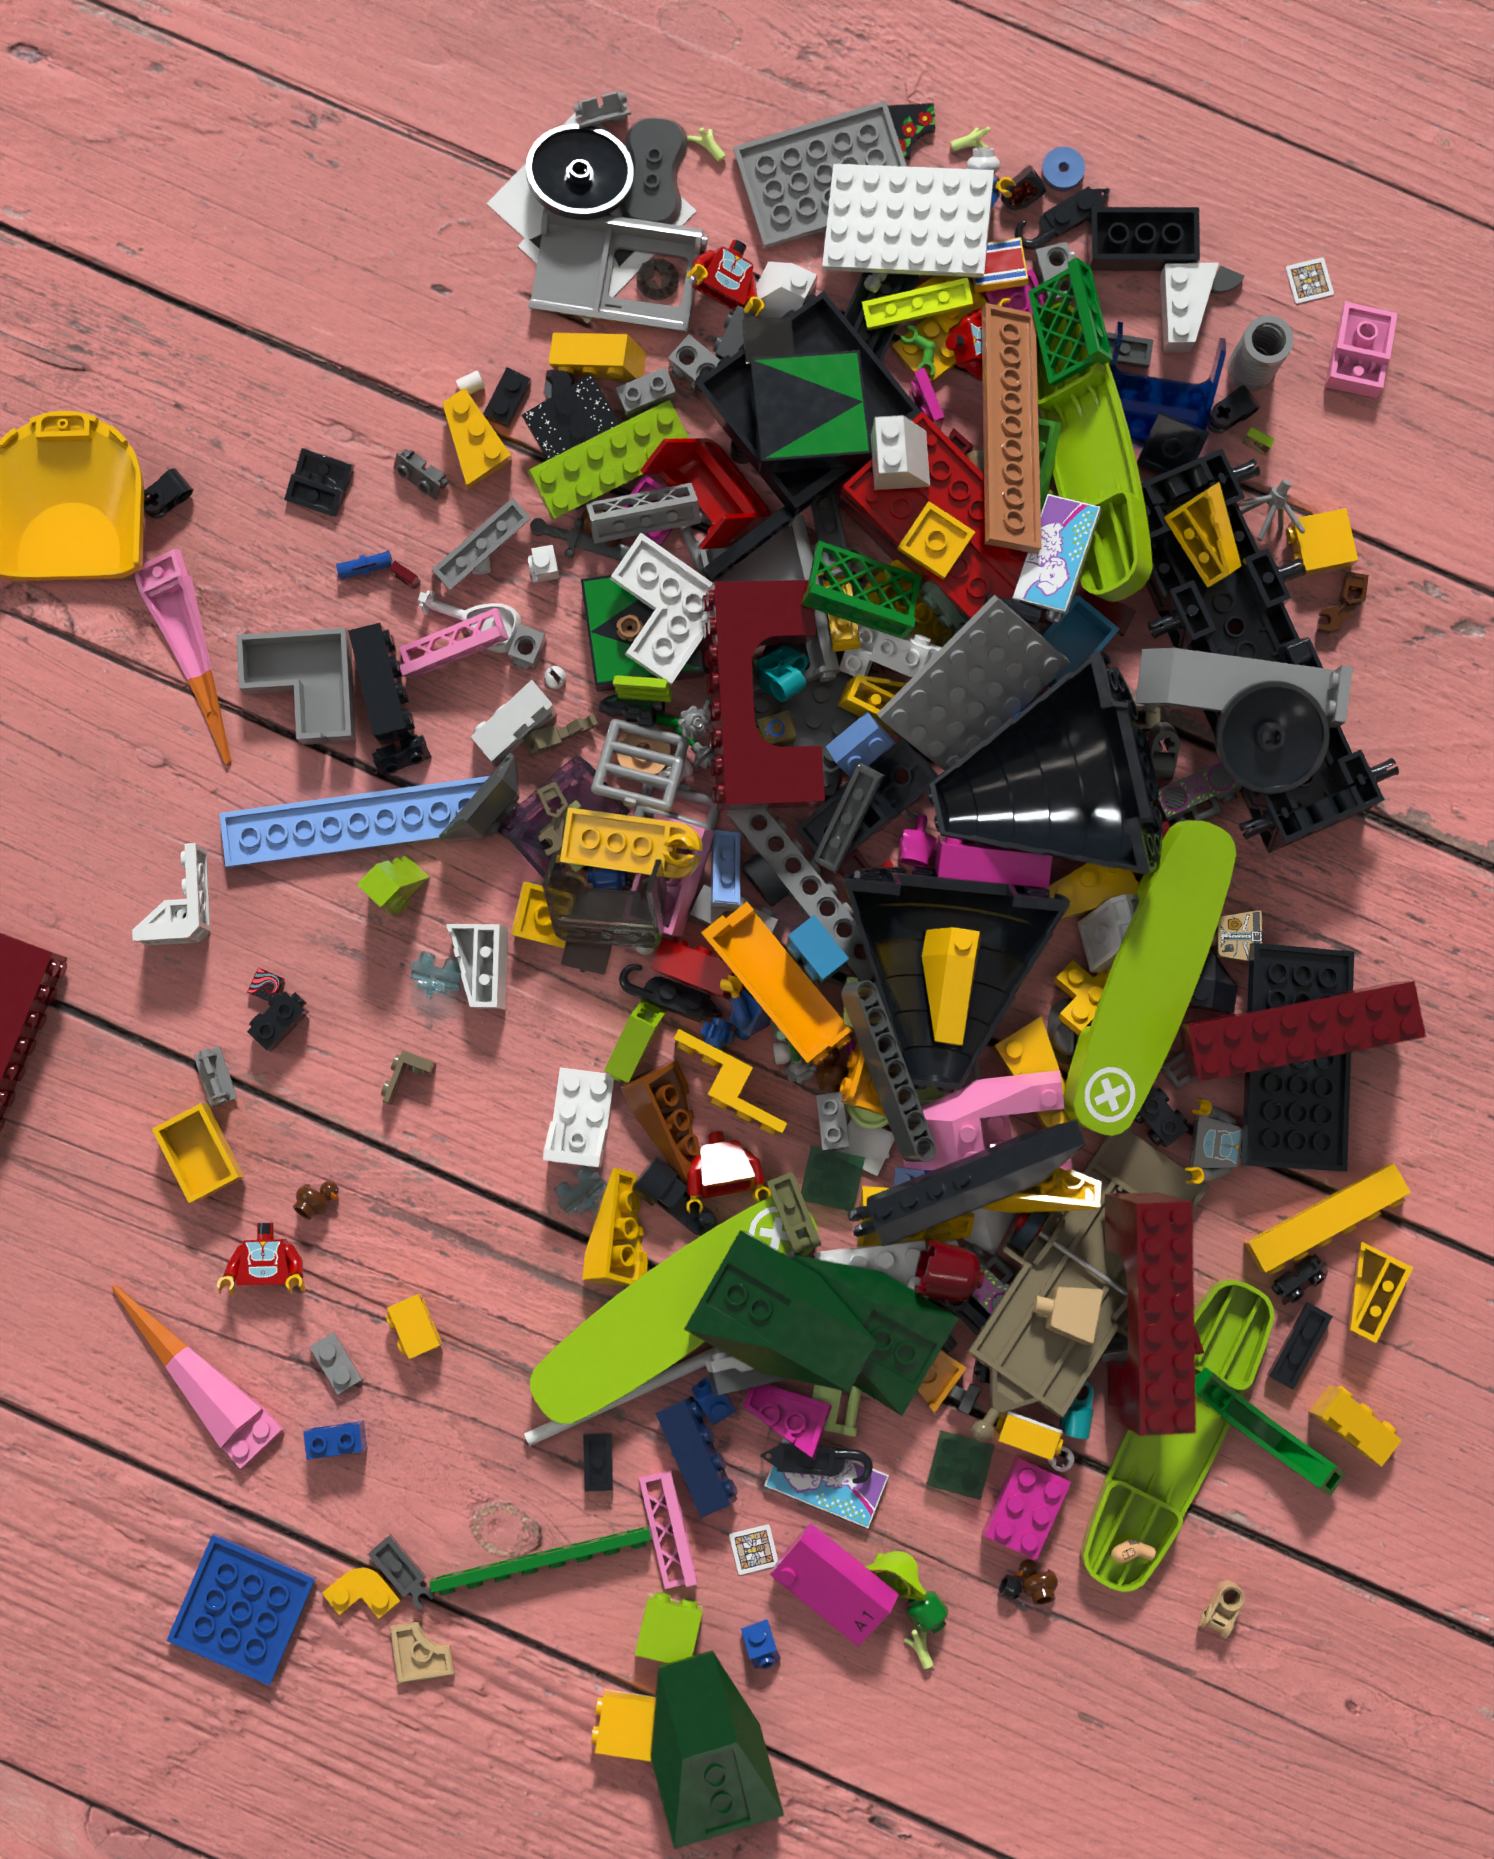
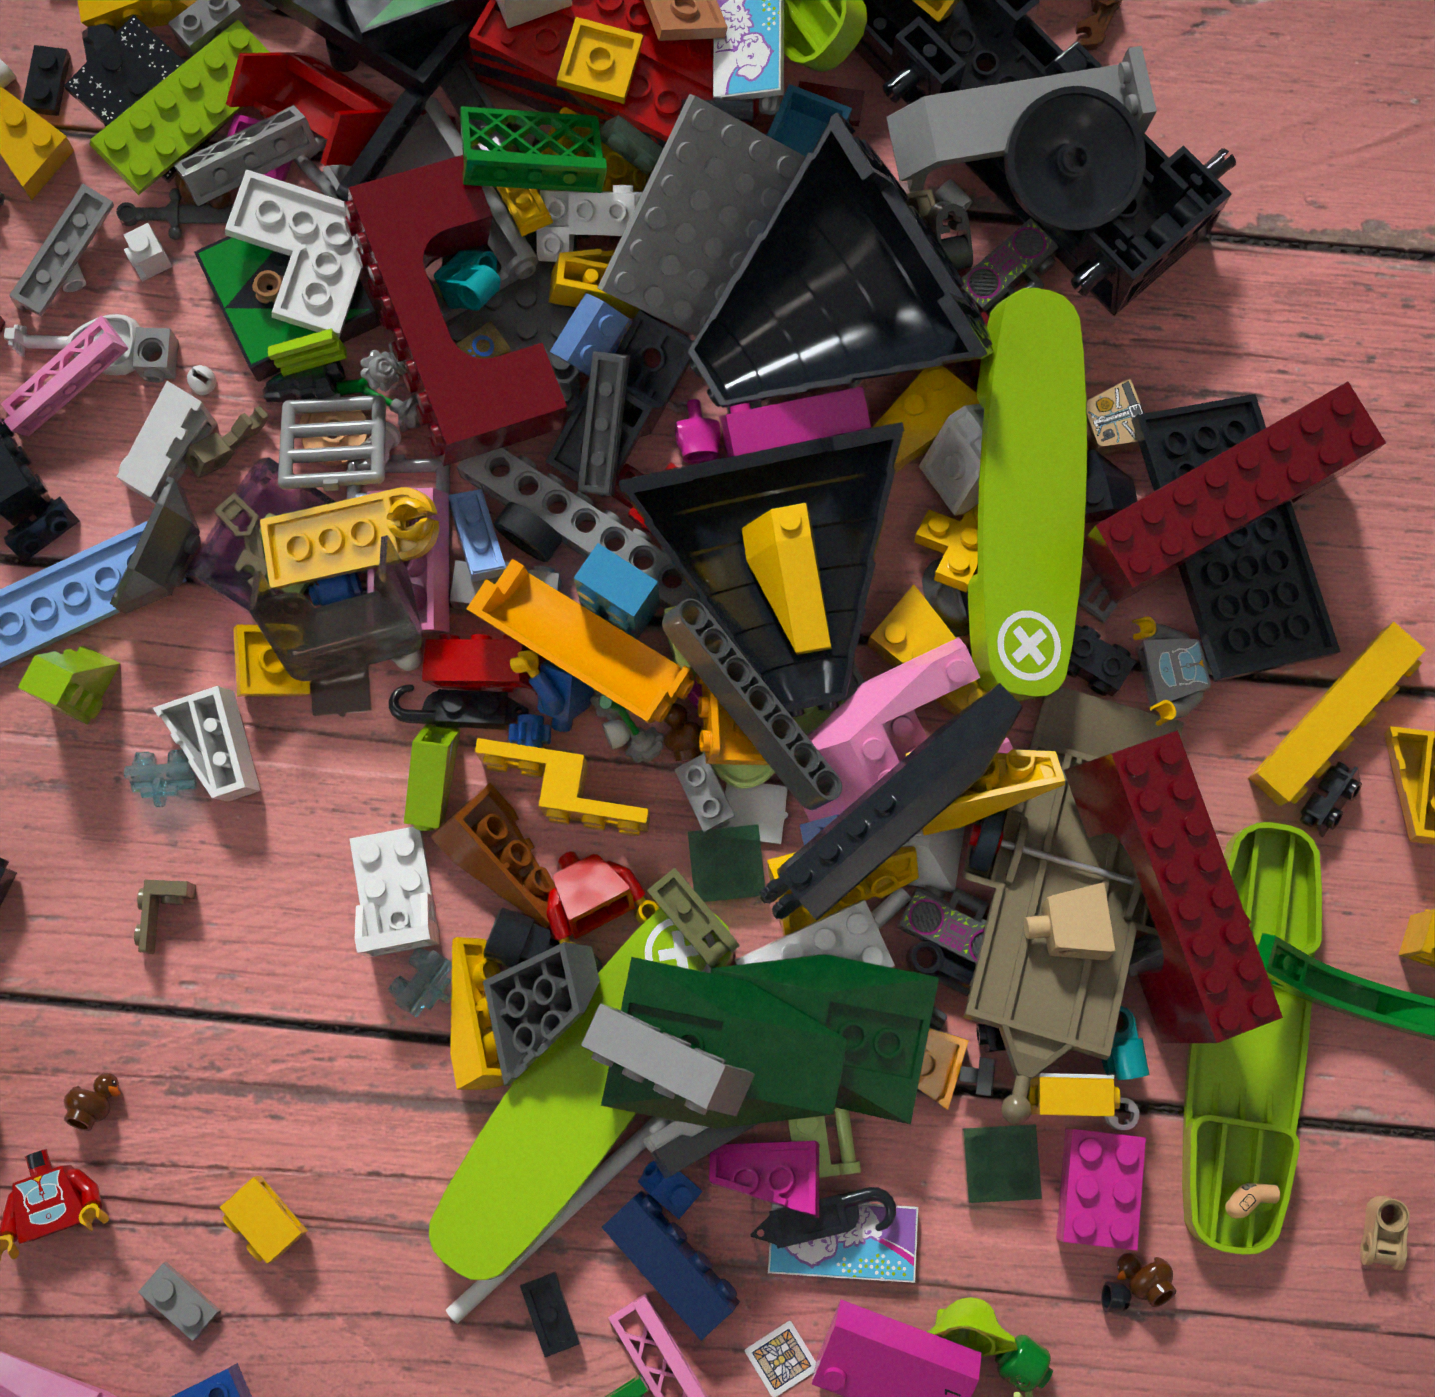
camera: 20 degrees left, 5 degrees down
dark red cylinder [914,1239,984,1302] -> none
black plate [1267,1302,1333,1390] -> none
none -> dark grey wedge [483,942,600,1086]
none -> light grey wedge [581,1004,755,1116]
none -> white hinge [935,179,972,211]

